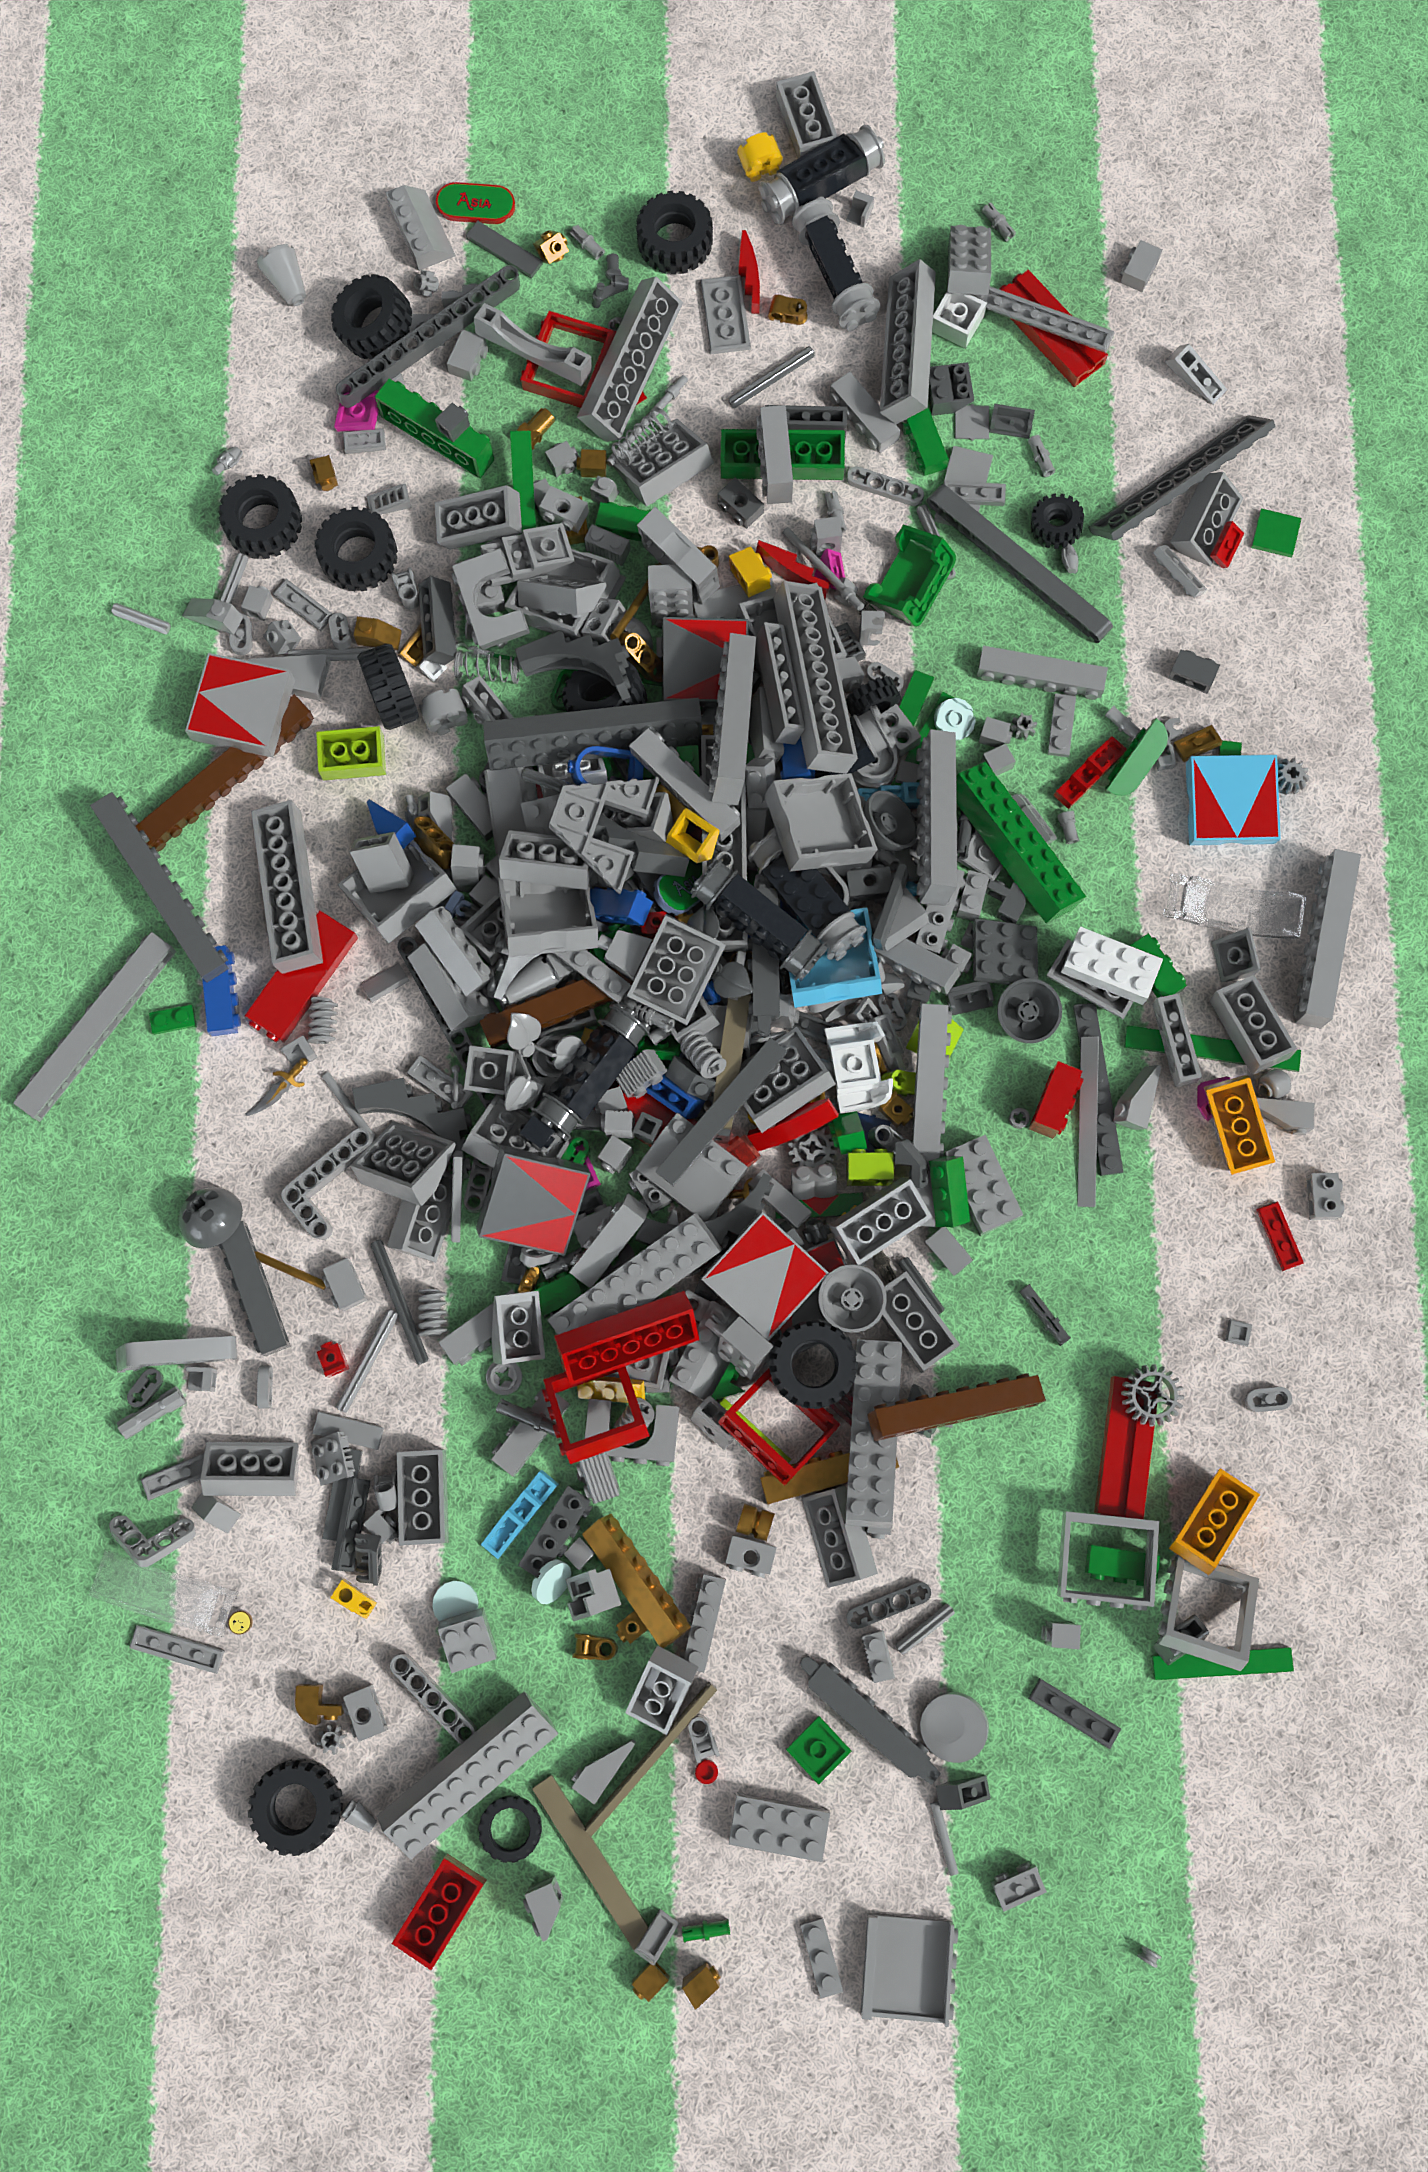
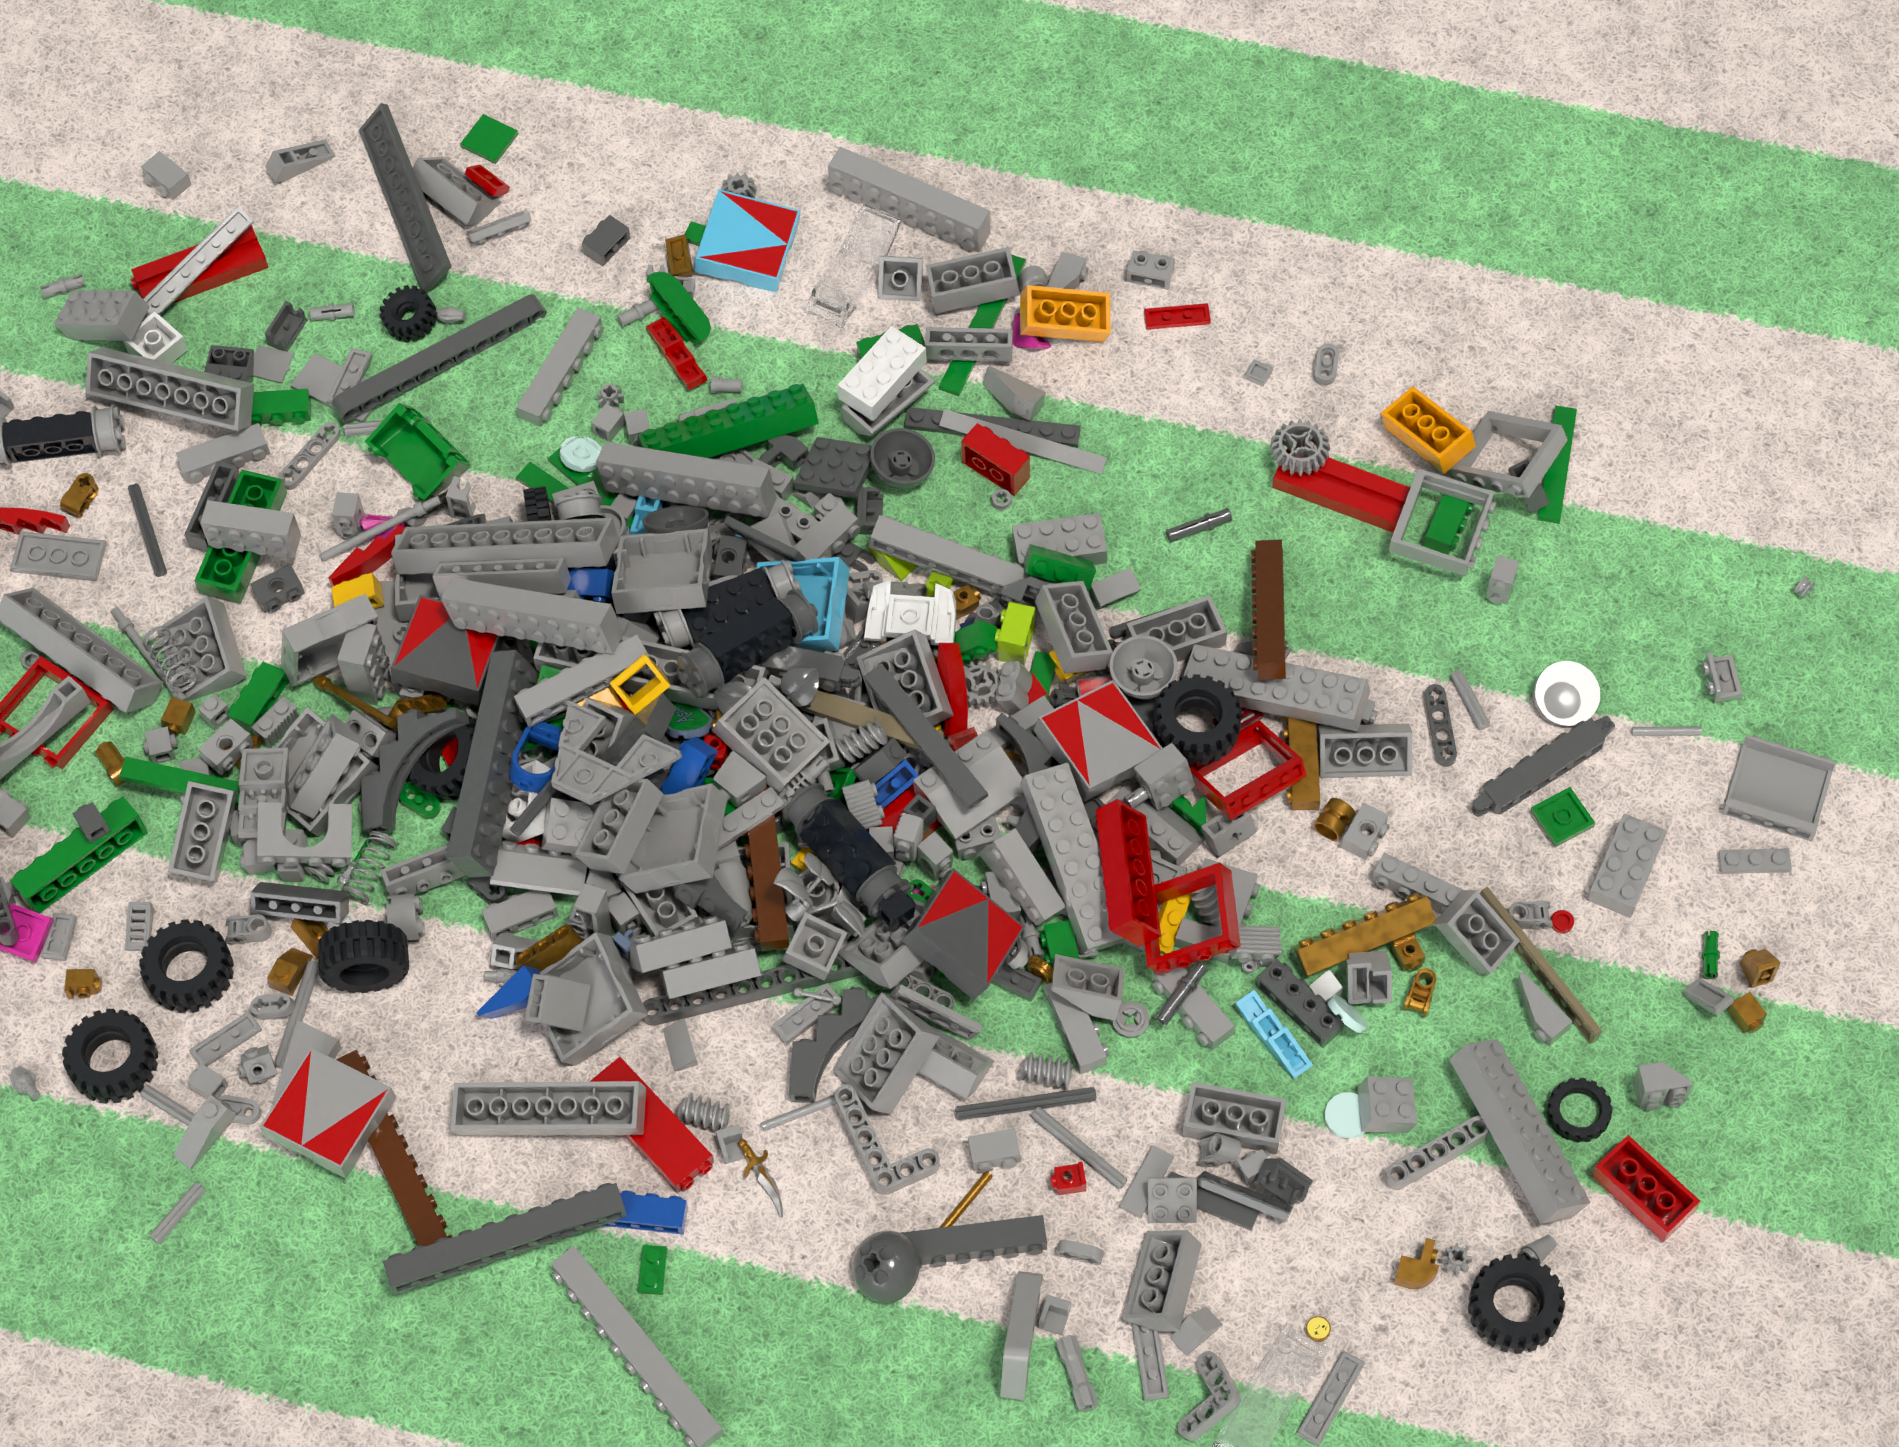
camera: 75 degrees left, 15 degrees down
dark grey beam [127,1369,164,1408] -> none
lime brick [316,726,386,781] -> none
yellow leg [330,1578,377,1619] -> none
light grey brick [342,1685,388,1742] -> none
dark tan tile [532,1775,649,1950] -> none
light grey pin [825,491,847,533] -> none
light grey brick [860,1630,895,1683] -> none
light grey beam [867,662,903,692] -> none
dark grey slope [936,1775,991,1810] -> none
dark grey tile [1028,1678,1121,1749] -> none
light grey plate [1047,693,1076,757] -> none

